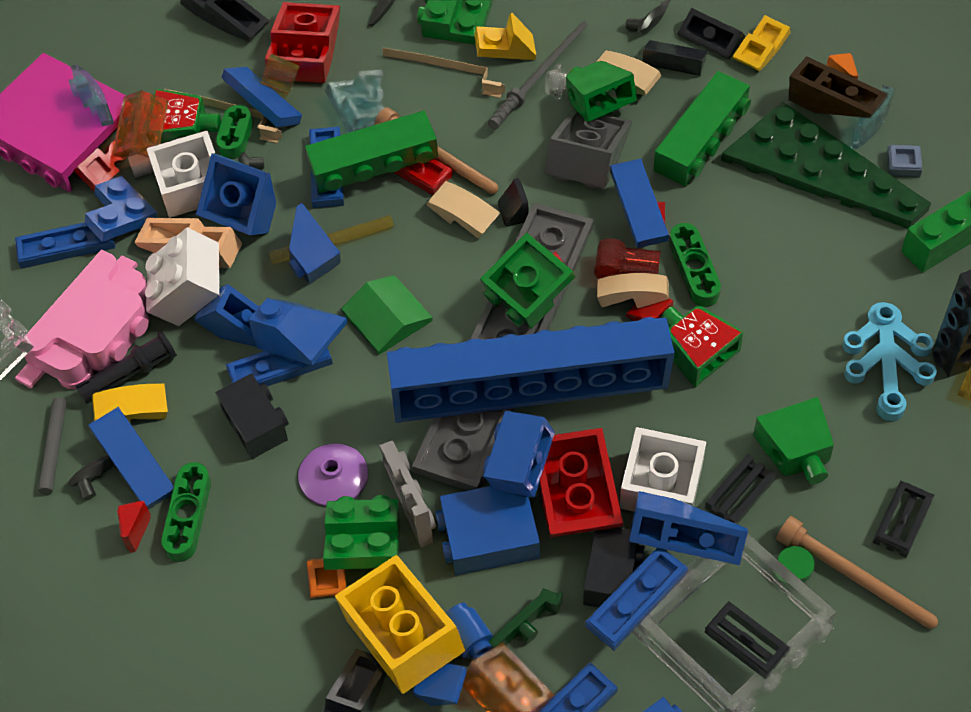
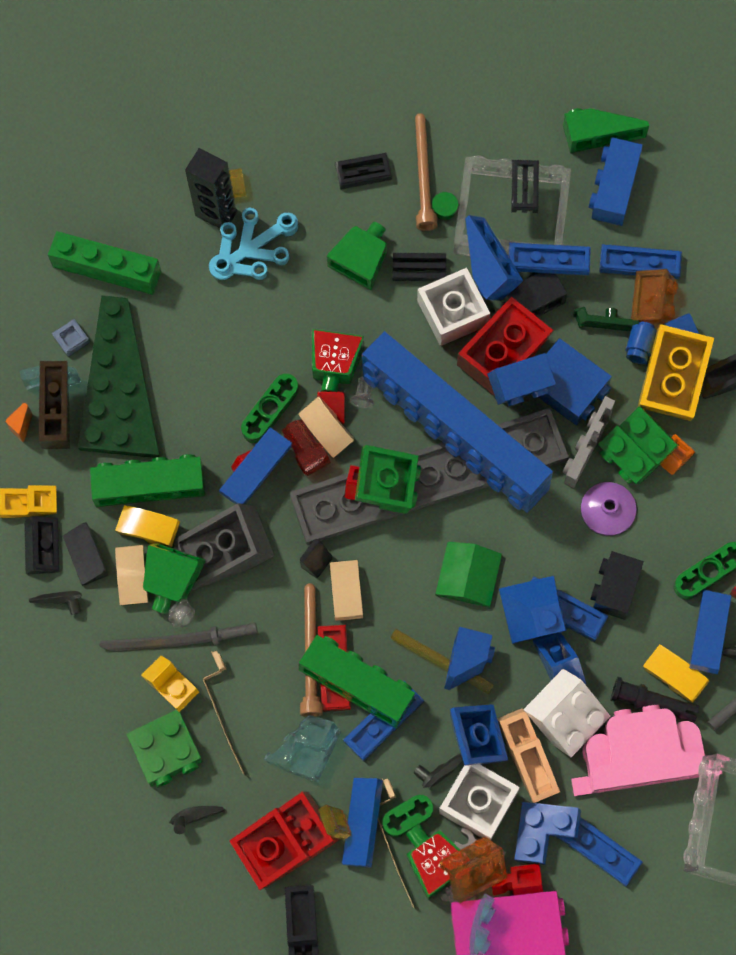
camera: 130 degrees left, 15 degrees up
none -> yellow slope [115,505,180,547]

